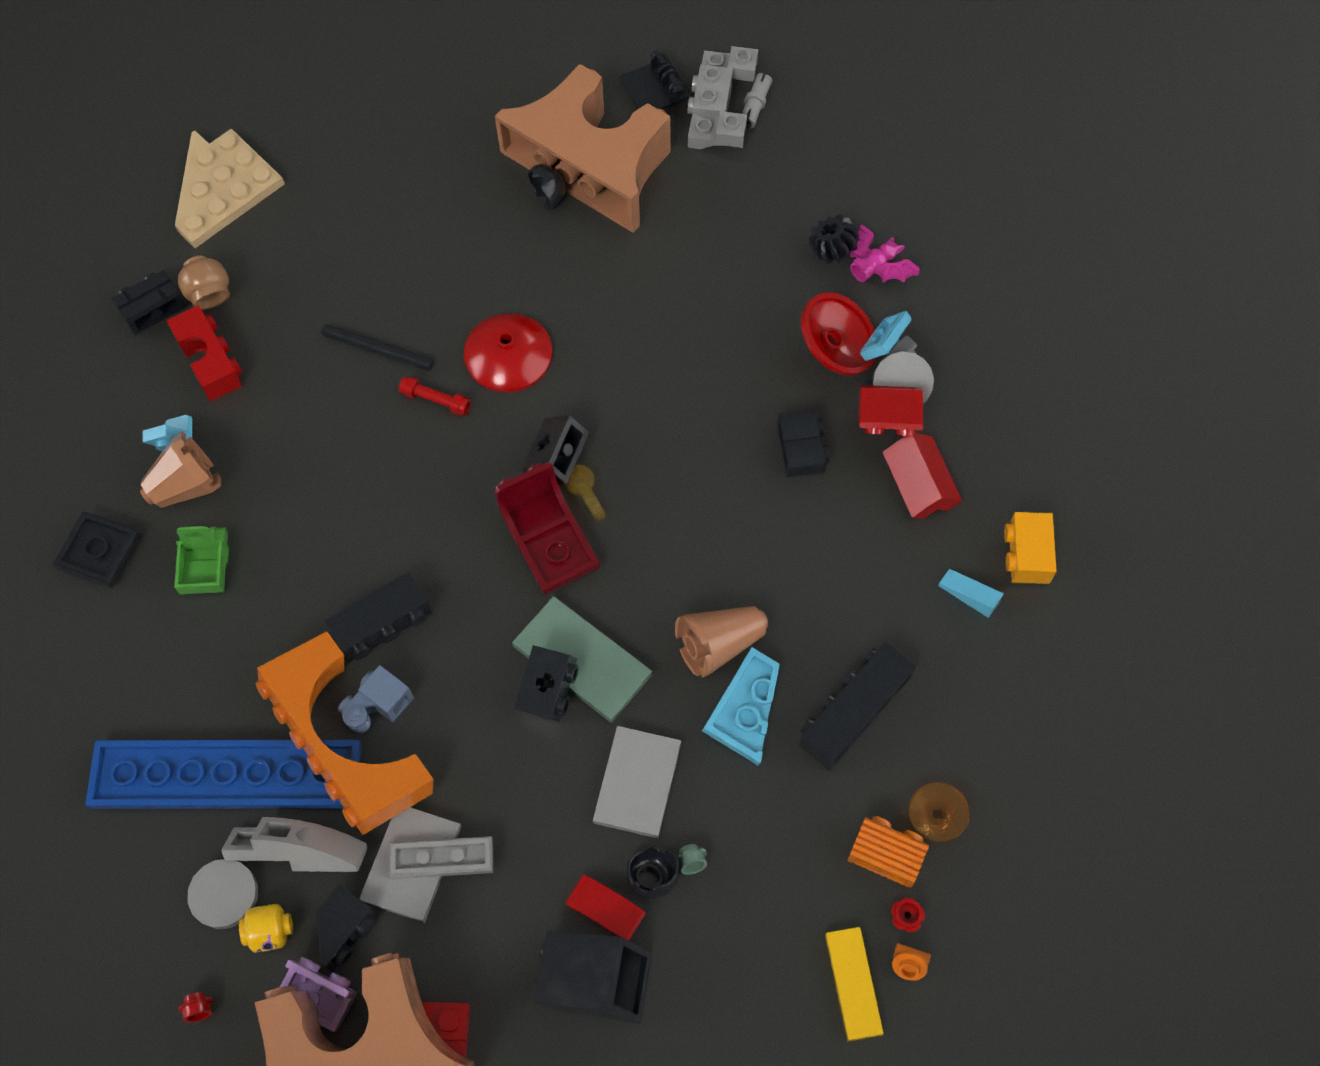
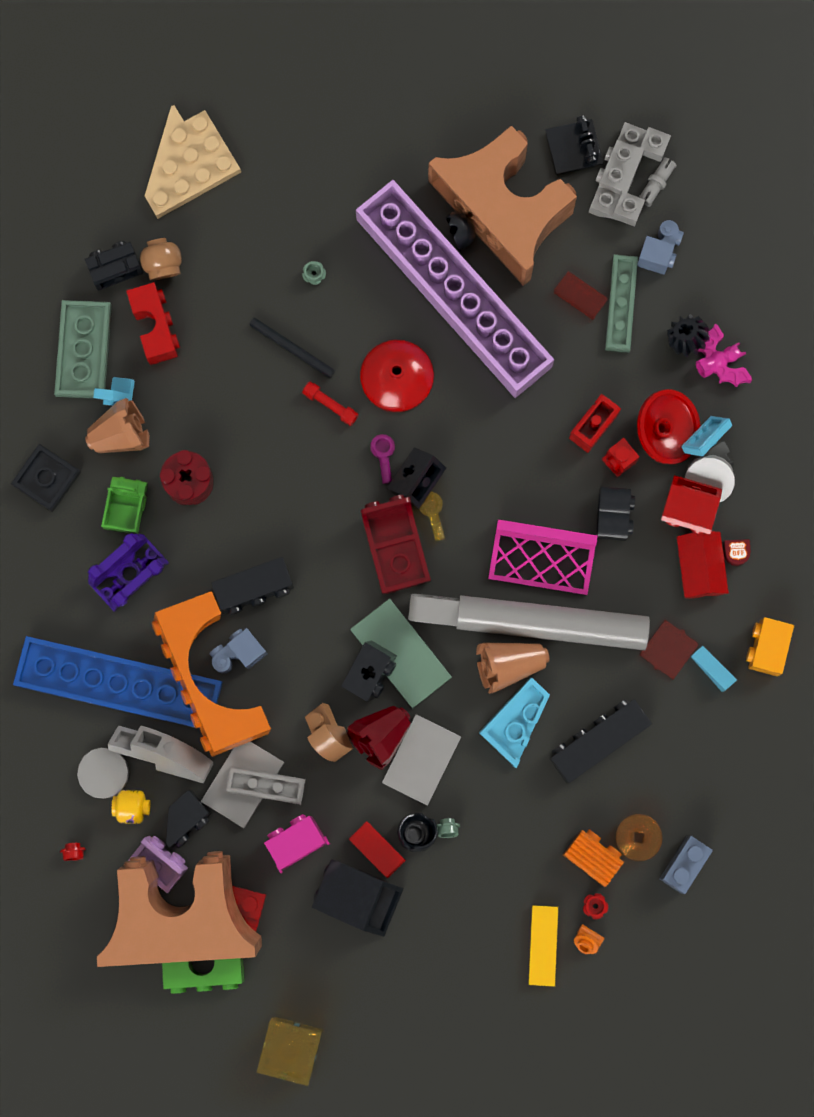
camera: 15 degrees right, 15 degrees up
none -> sand green tile [54,300,112,399]
none -> dark purple piece [88,533,169,612]
none -> dark red brick [160,450,213,505]
none -> dark pink brick [264,814,330,873]
none -> sand green plate [302,261,326,285]
none -> medium nougat brick [305,703,353,762]
none -> dark red cone [347,706,411,770]
none -> lavender brick [356,180,554,398]
none -> magenta plate [370,434,395,484]
none -> light grey piece [408,594,650,650]
none -> dark pink fence [488,520,598,595]
none -> clear red tile [554,271,608,320]
none -> red brick [569,394,621,453]
none -> red brick [602,438,640,478]
none -> sand green tile [605,254,638,353]
none -> sand blue brick [637,220,684,275]
none -> clear red piece [640,620,699,680]
none -> sand blue brick [659,836,713,894]
none -> tile [723,539,751,566]

